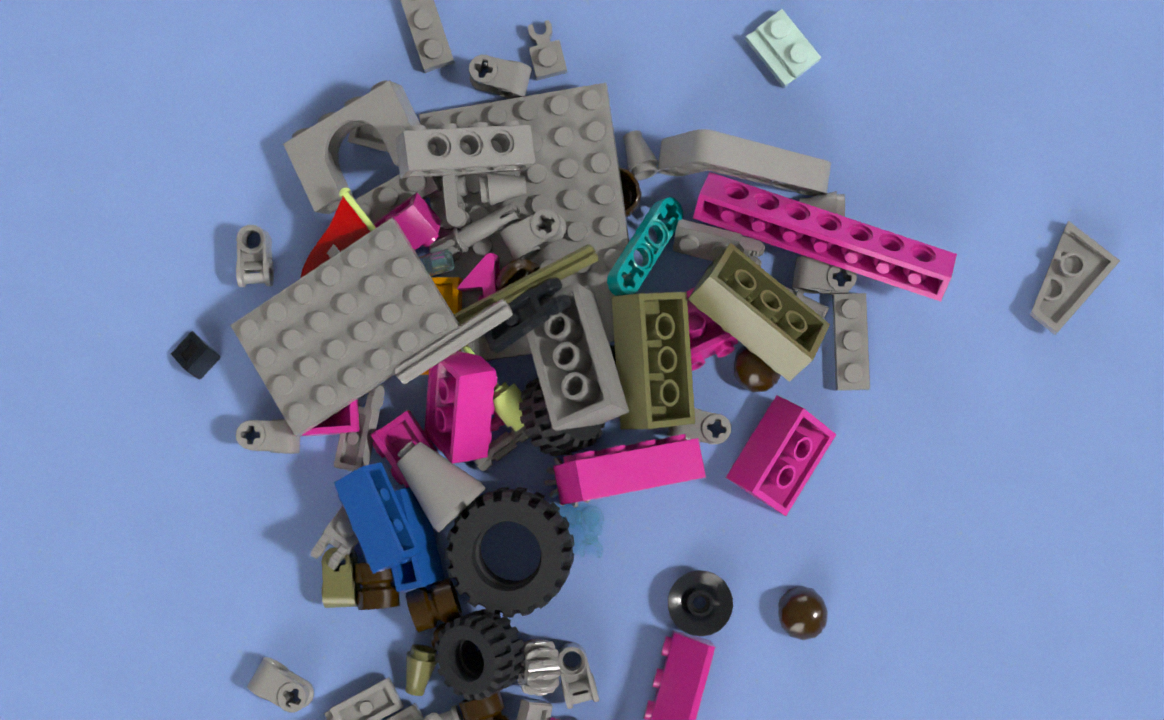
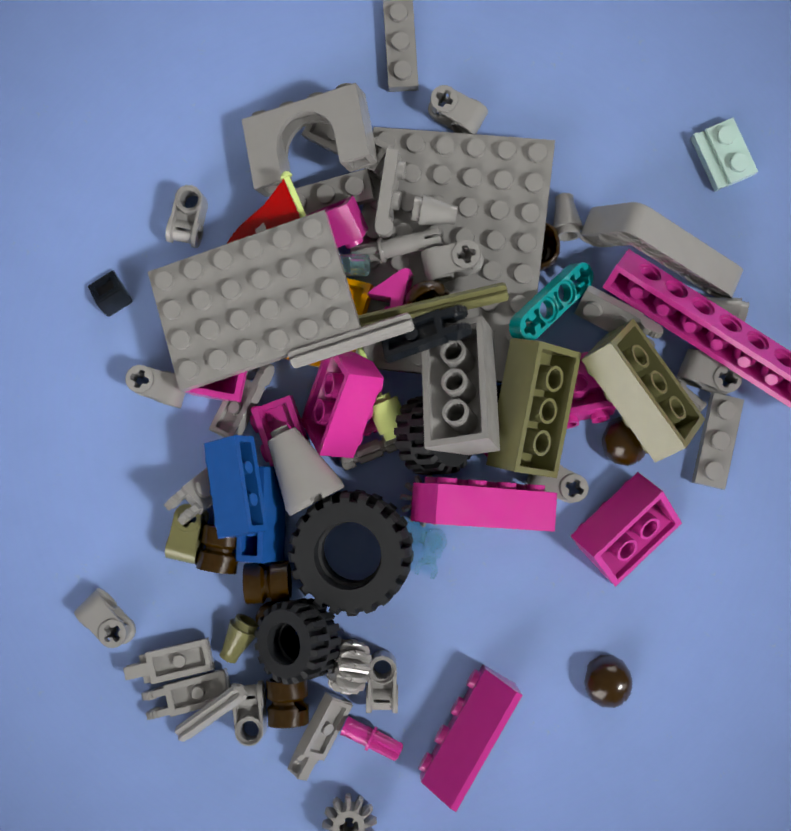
camera: 10 degrees right, 0 degrees up
light grey brick [395,121,536,178] -> none
light grey plate [528,20,567,81] -> none
black dish [668,570,733,636] -> none

